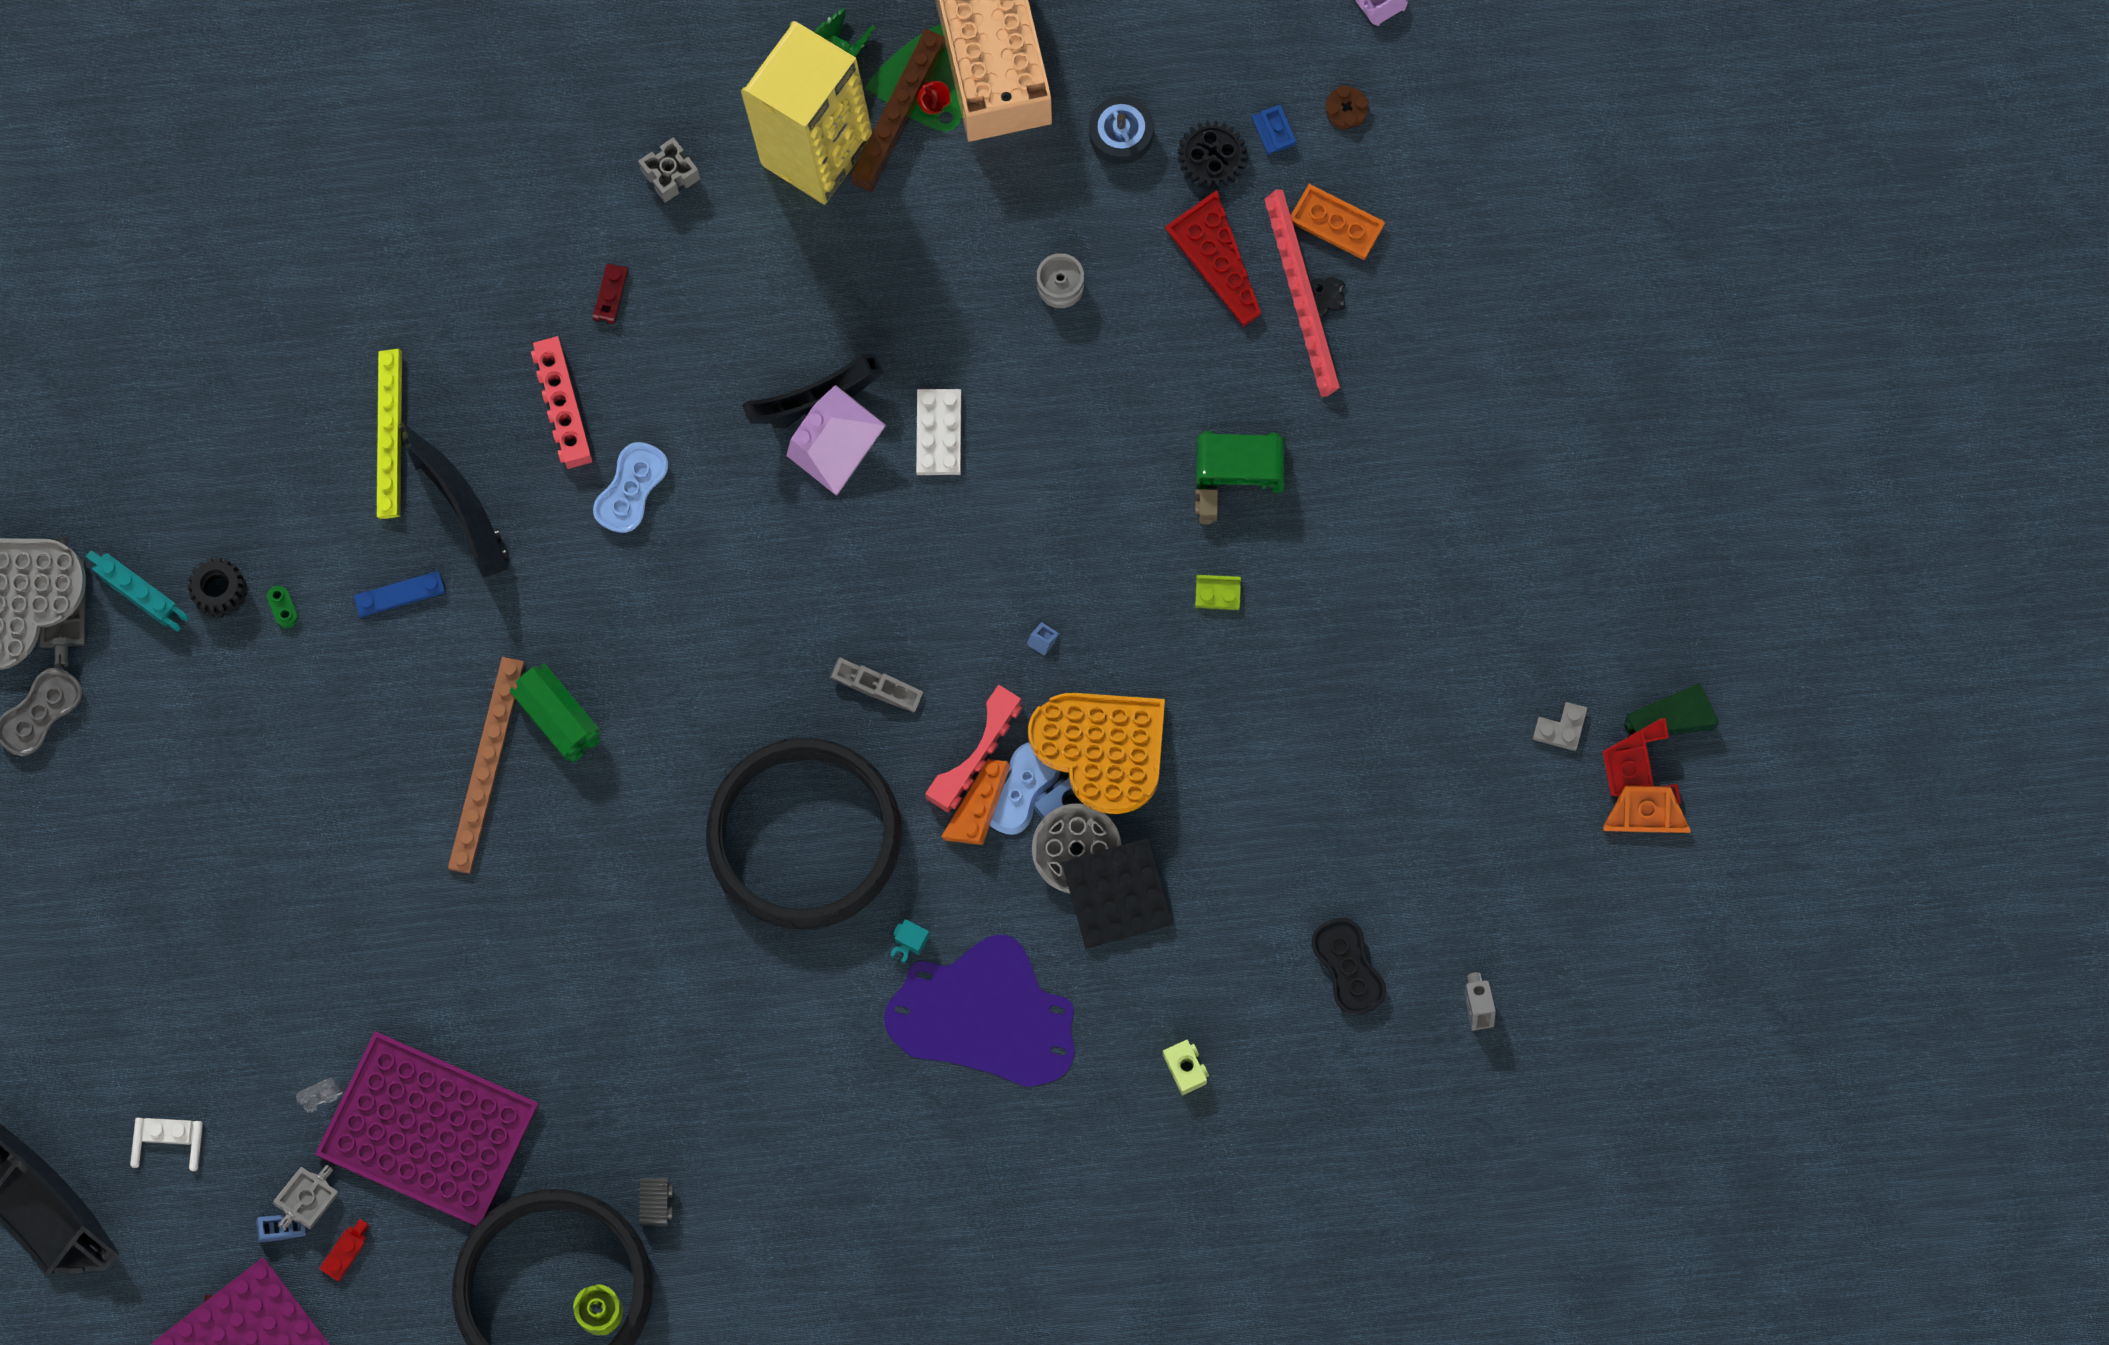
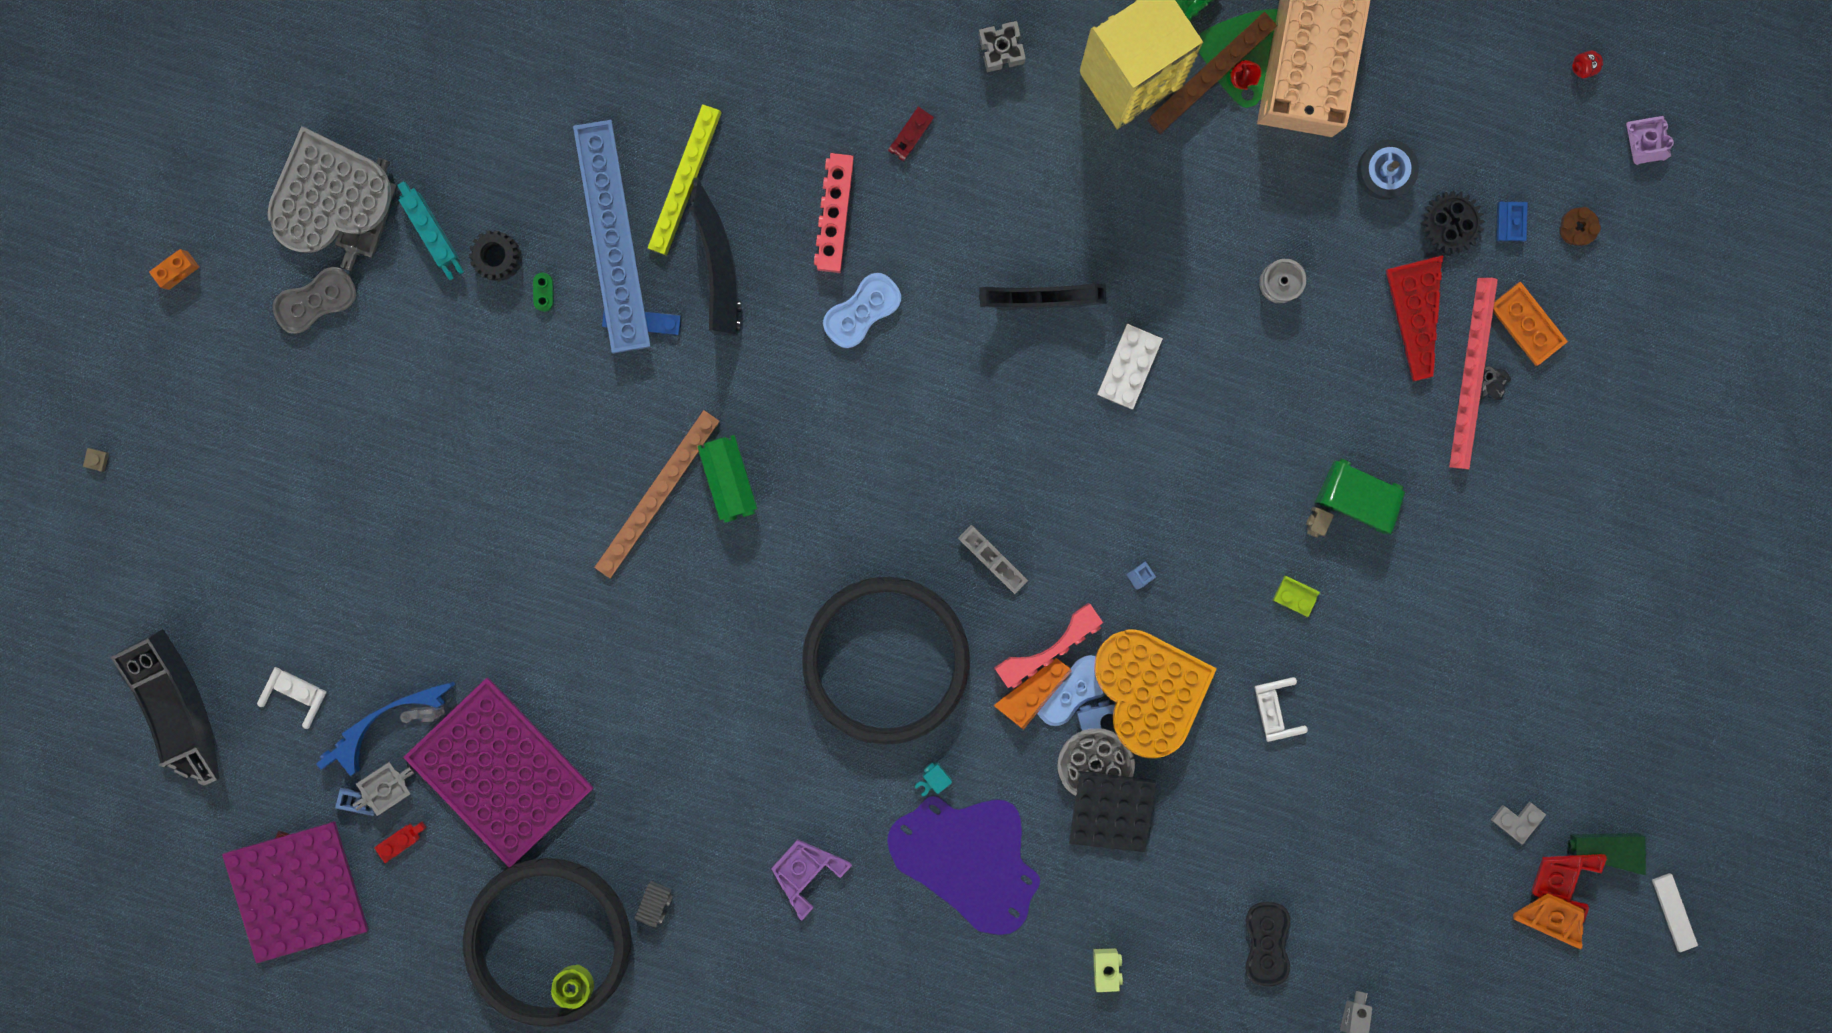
camera: 20 degrees right, 15 degrees up
lavender slope [786,386,886,495] -> none
none -> blue slope [316,682,456,776]
none -> medium blue plate [573,120,651,354]
none -> medium lavender wing [771,839,852,921]
none -> white plate [1255,677,1308,742]
none -> white tile [1652,873,1698,952]

